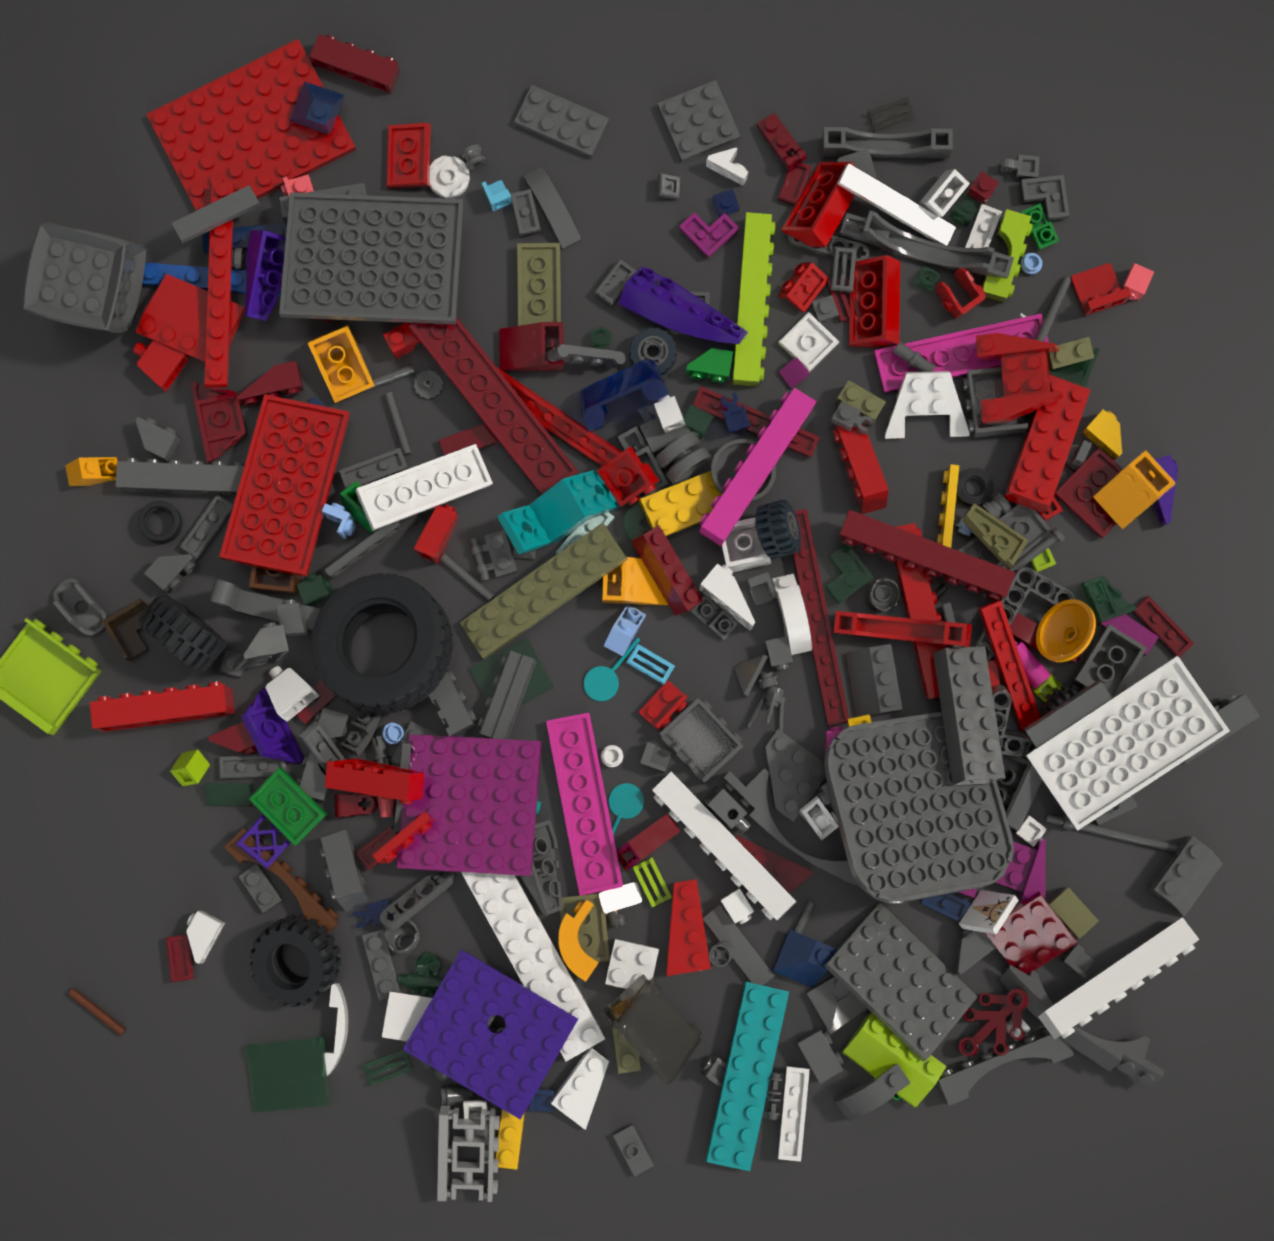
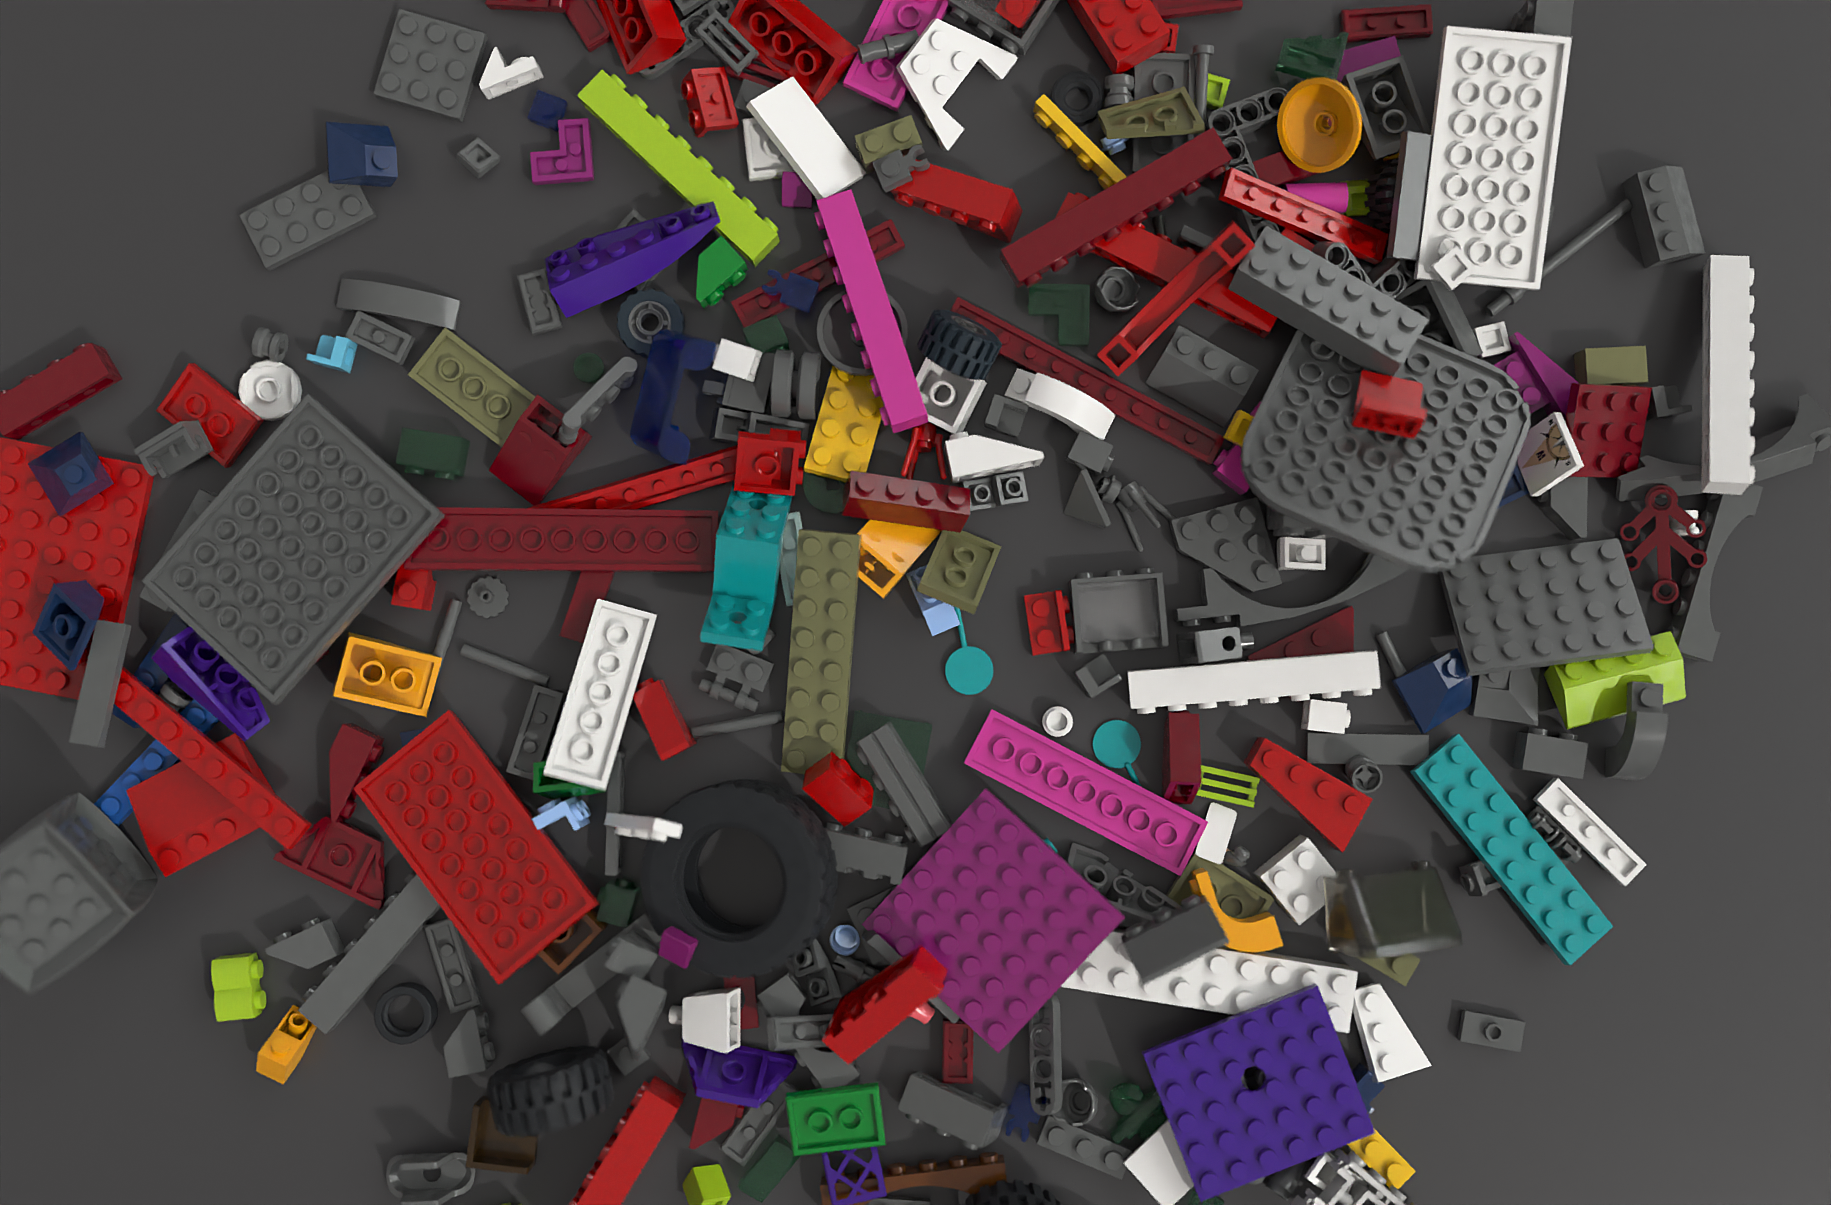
camera: 55 degrees left, 5 degrees up
red torso [133,340,190,392] -> none
coral bracket [281,174,314,196] -> none
dark red piece [334,794,378,818] -> none
red plate [372,812,435,864] -> none
medium azure tile [626,644,675,685] -> none
none -> dark blue slope [32,580,104,671]
none -> dark grey hinge [133,421,214,478]
none -> lime brick [211,952,266,1022]
none -> dark blue slope [325,122,398,187]
none -> clear green brick [396,427,470,480]
none -> white plate [604,813,682,842]
none -> magenta slope [658,926,699,969]
none -> white tile [746,76,866,200]
none -> red brick [802,752,874,827]
none -> red plant [901,423,947,480]
none -> olive plate [917,530,1002,615]
none -> dark grey slope [1121,894,1230,986]
none -> red bracket [1352,370,1427,439]
none -> white plate [1429,245,1476,291]

